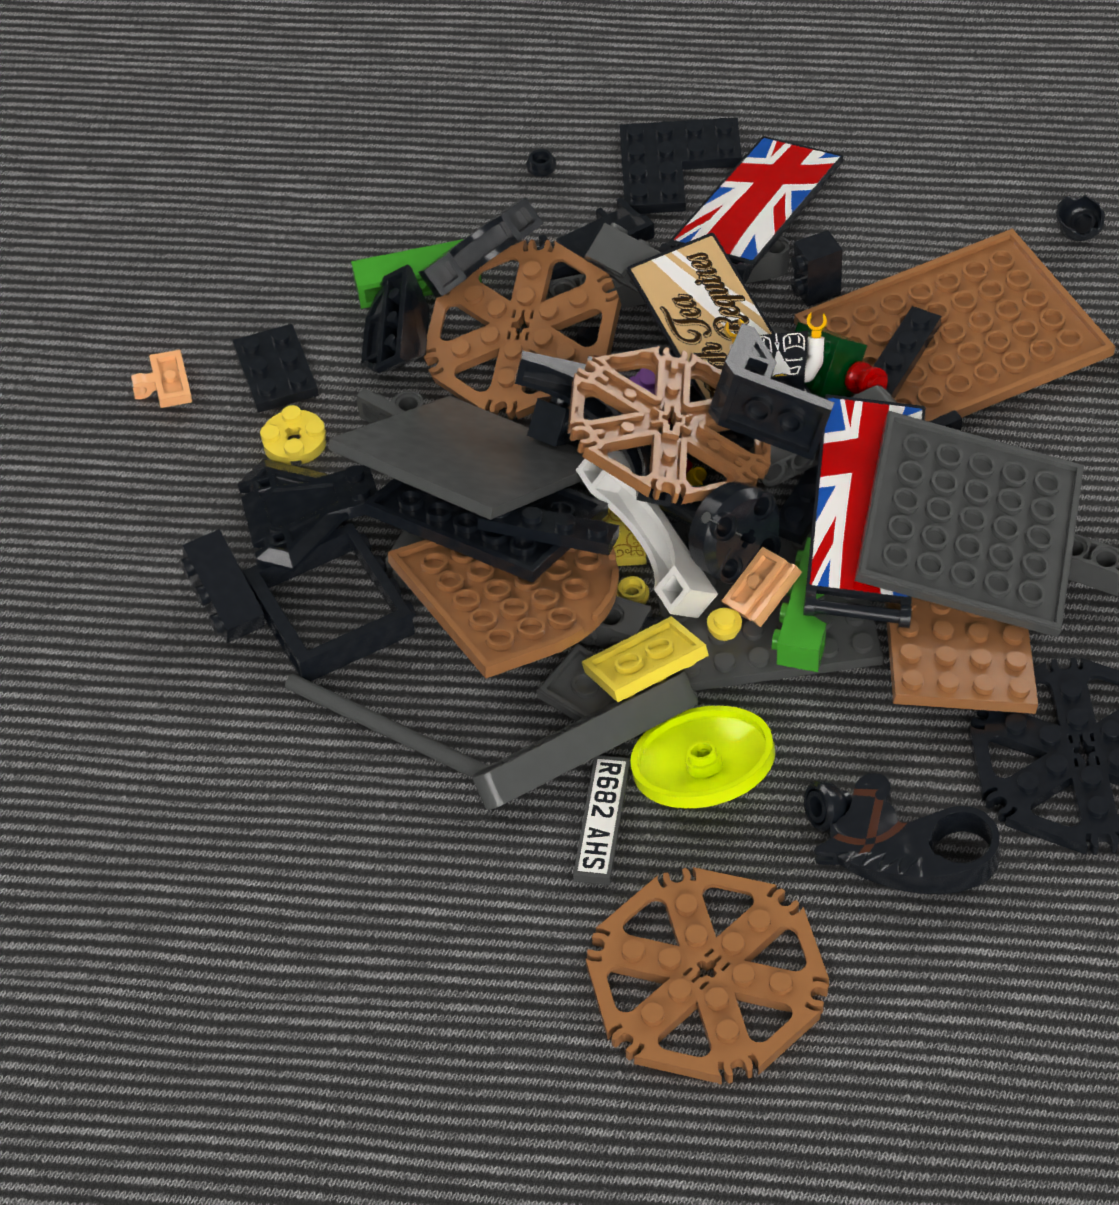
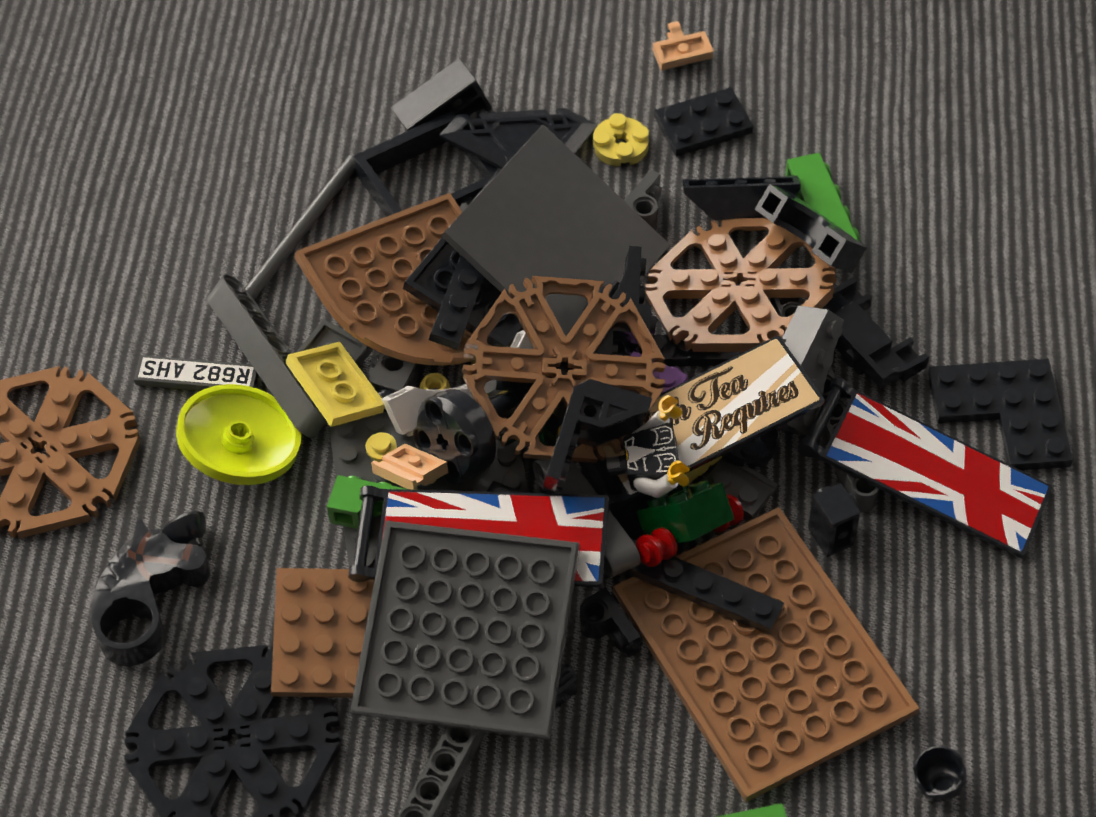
camera: 85 degrees right, 5 degrees up
black plate [526,149,556,177] -> none

